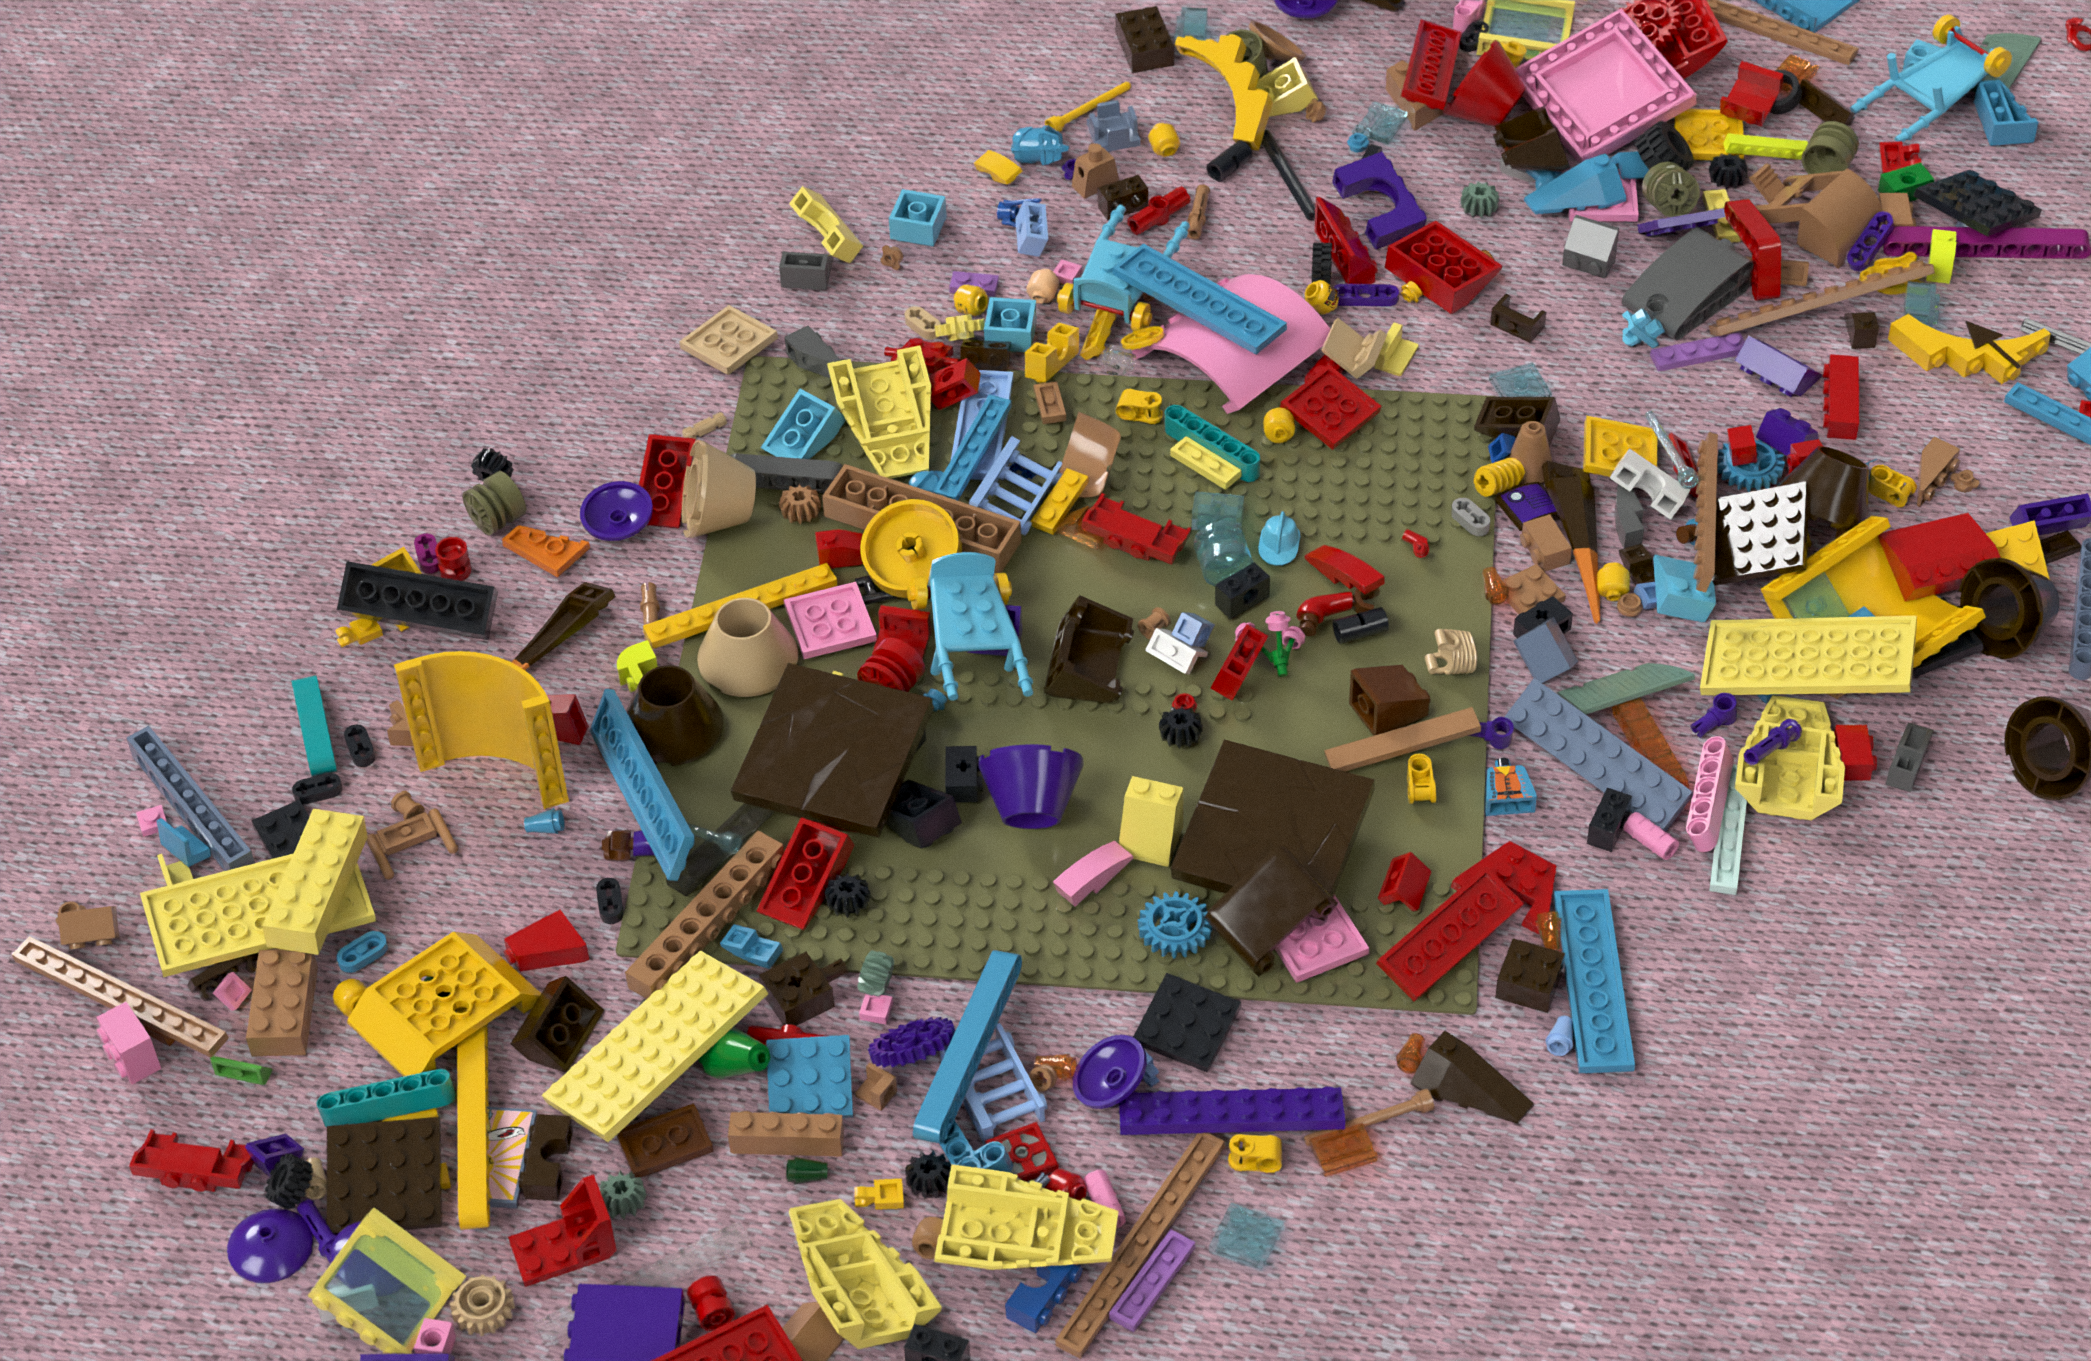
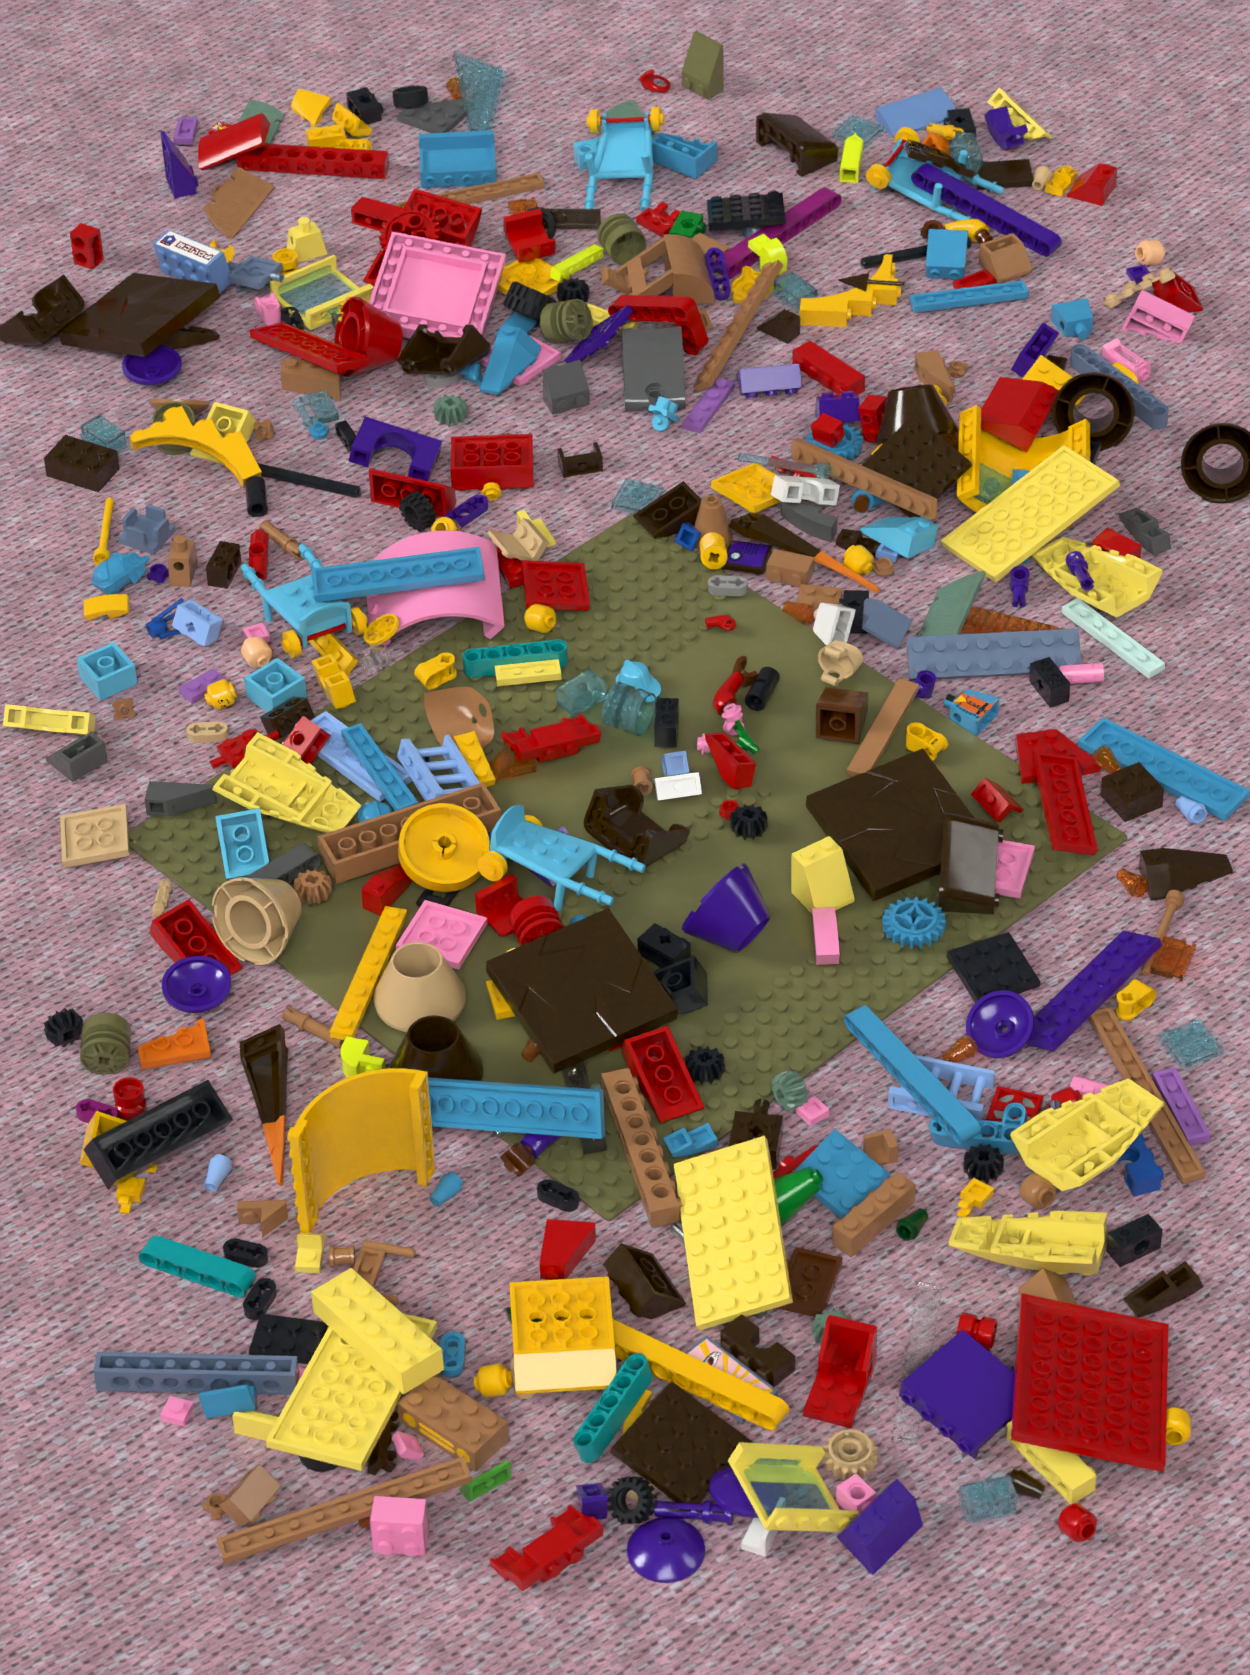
camera: 50 degrees left, 5 degrees down
dark purple gear [867,1017,955,1068] -> none
light yellow gear [934,314,985,341] -> none
medium nougat bush [1029,1064,1057,1092] -> none
medium nougat plate [1034,381,1066,424] -> none
yellow head [1148,123,1180,157] -> none
red slope [1304,545,1385,595] -> none
bright pink beam [1686,736,1734,852] -> none
none -> light yellow slope [295,1233,326,1273]
none -> white torso [813,602,856,645]

